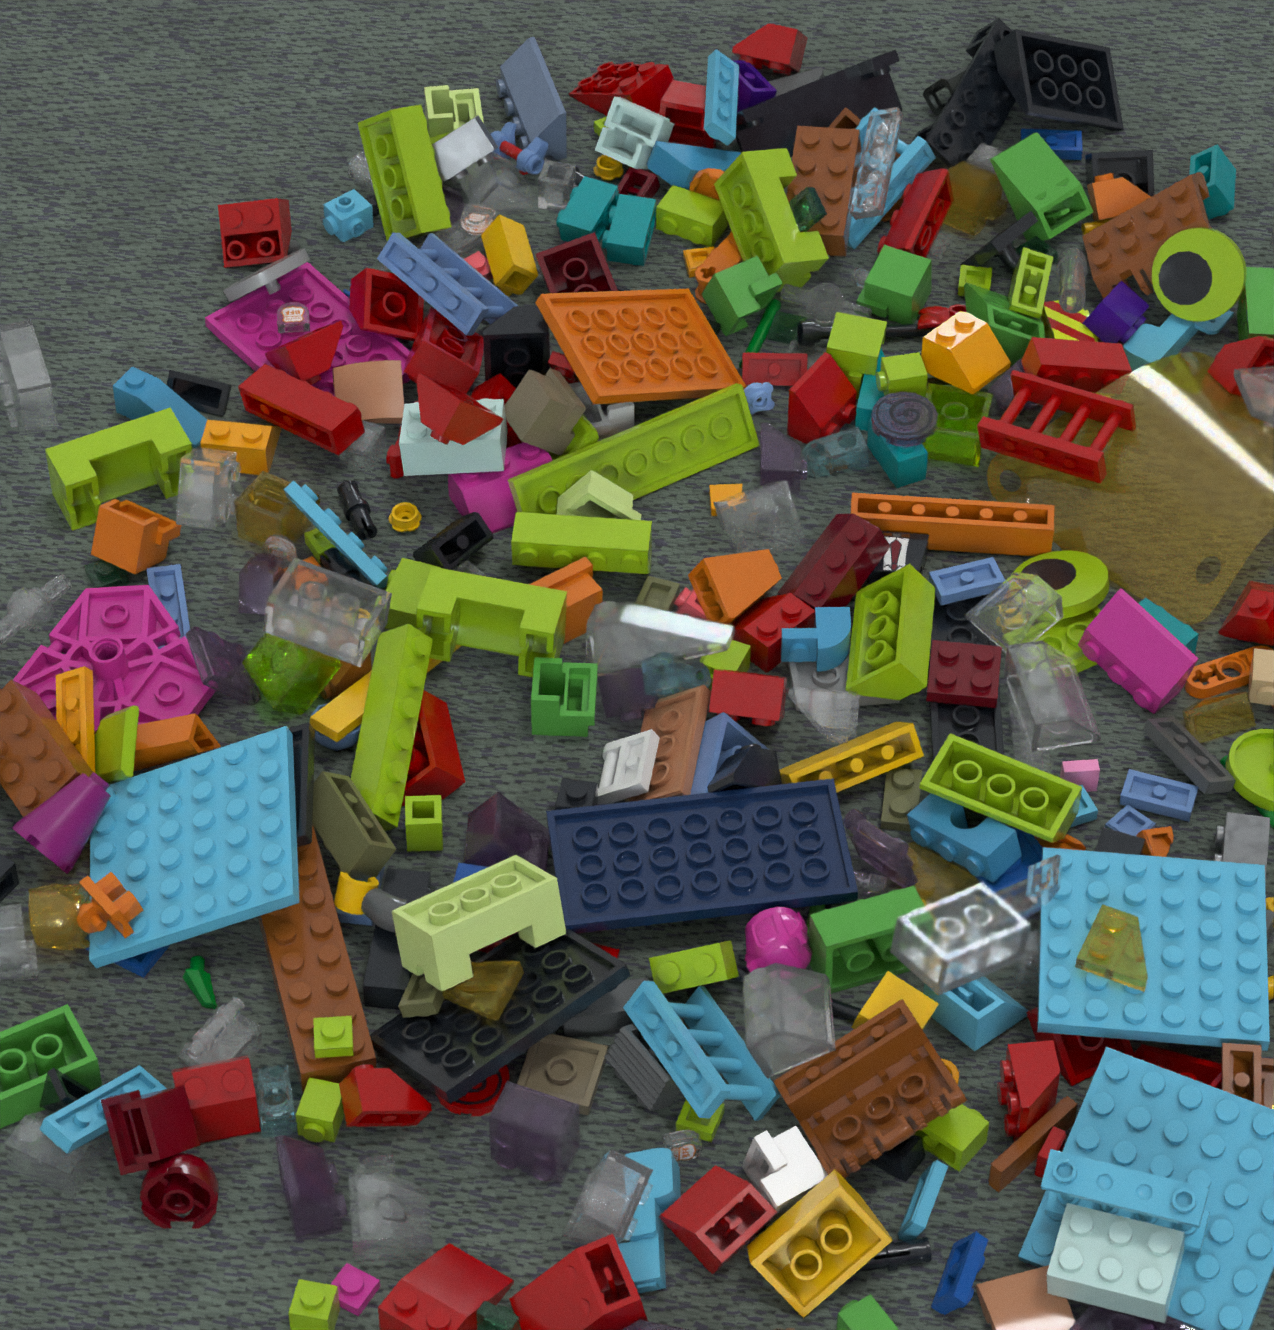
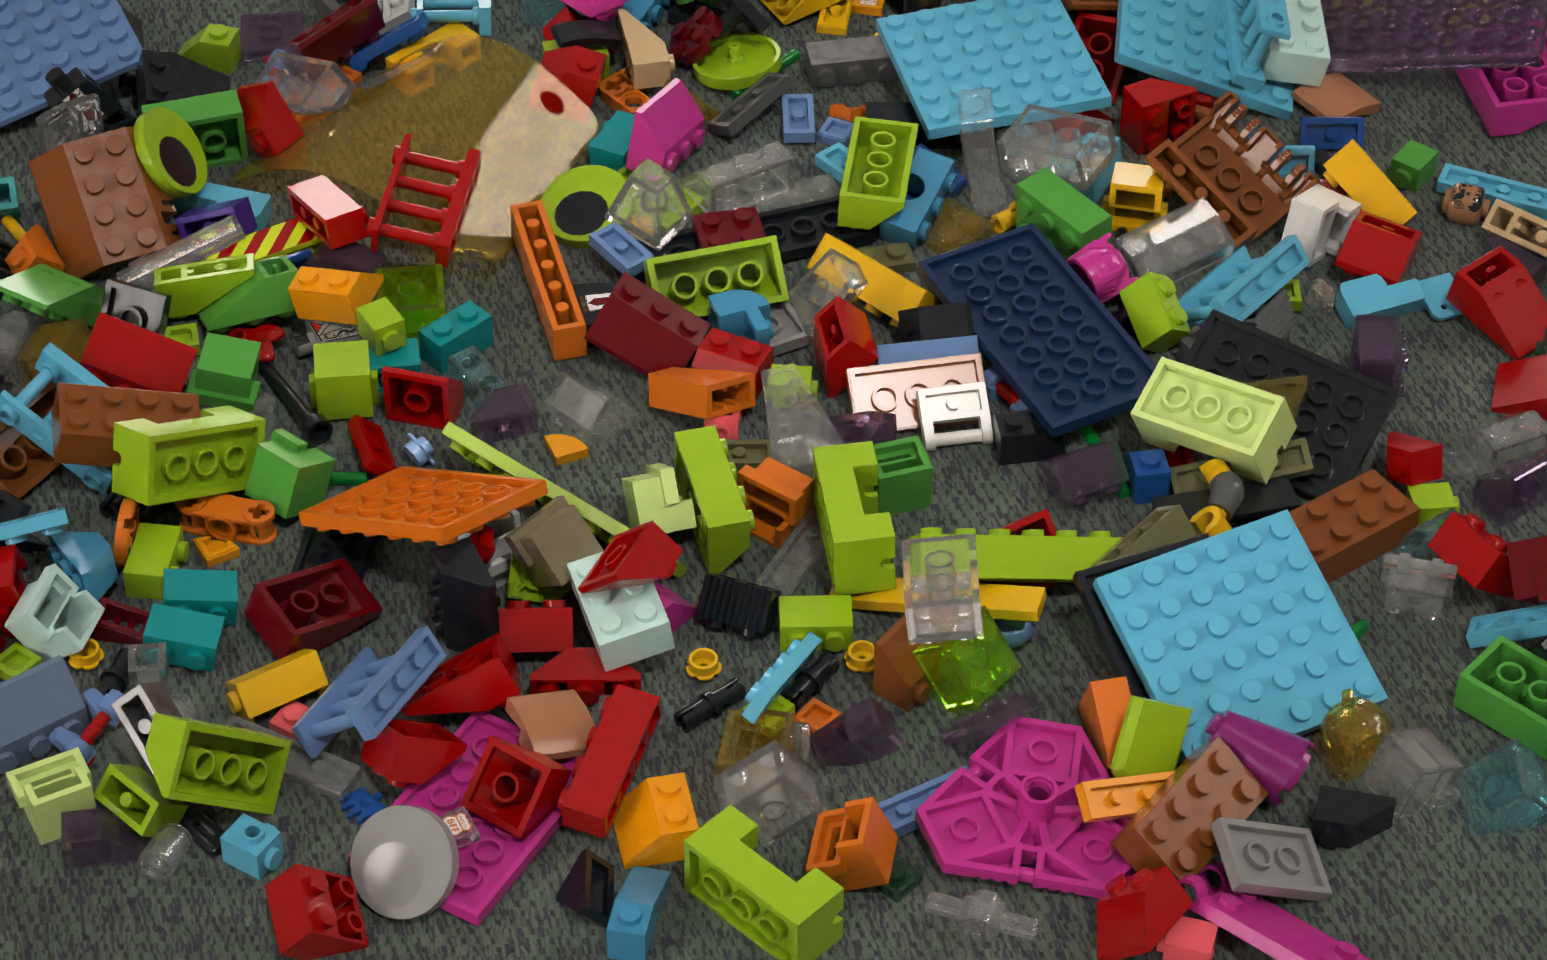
camera: 110 degrees left, 5 degrees down
orange hips [77,872,144,939] -> none
lime plate [313,1016,354,1058] -> none
lime brick [405,795,443,852] -> none
clear tile [461,204,496,235] -> none
clear slope [561,1149,653,1244] -> none
clear light blue leg [641,652,711,697] -> none
clear green plate [789,187,827,232] -> none
clear purple plate [843,809,918,888] -> none
clear plate [850,107,903,220] -> none
tile [871,392,938,447] -> none
bright pink tile [1060,759,1100,792] -> none
clear yellow wing [1075,904,1148,992] -> none

